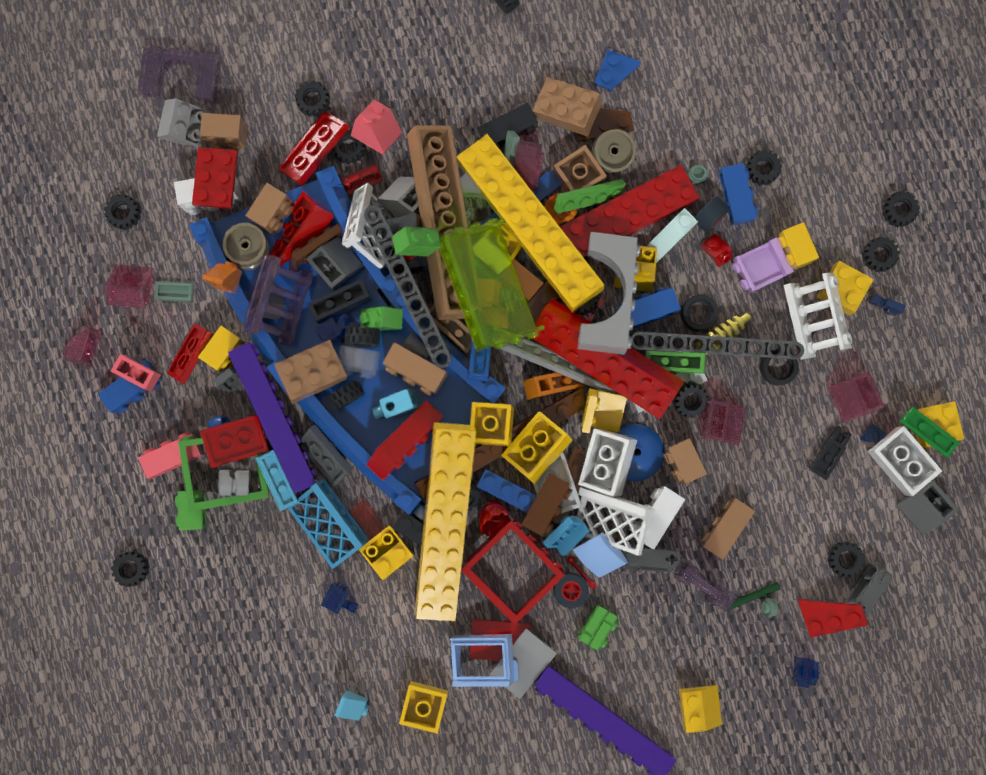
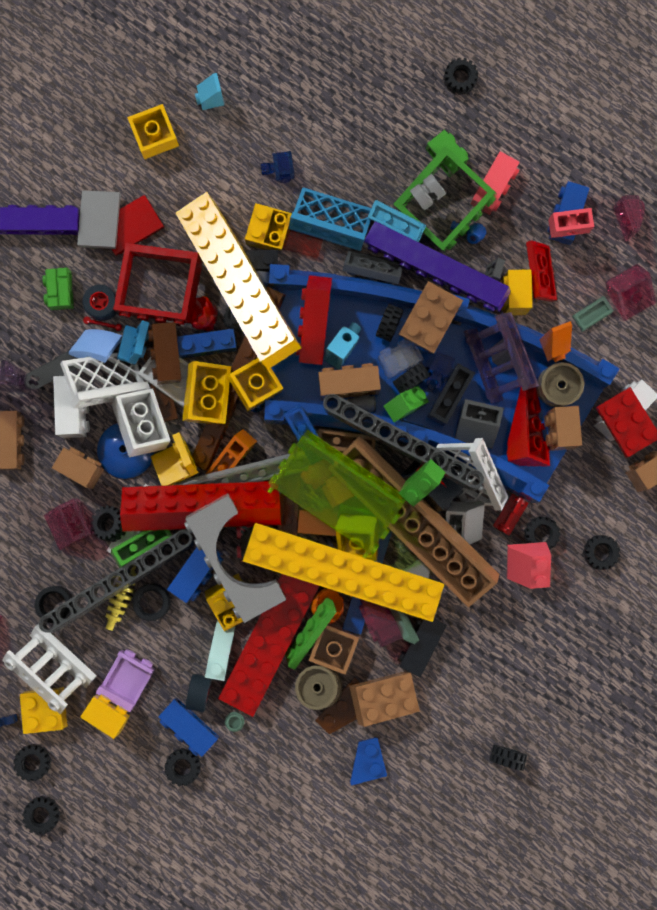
camera: 135 degrees right, 0 degrees up
red tile [200,414,269,468] -> none
red tile [278,111,349,186] -> none
reddish brown wing [289,224,343,276] -> none
light blue piece [450,634,519,687] -> none
red bracket [701,234,733,268] -> none

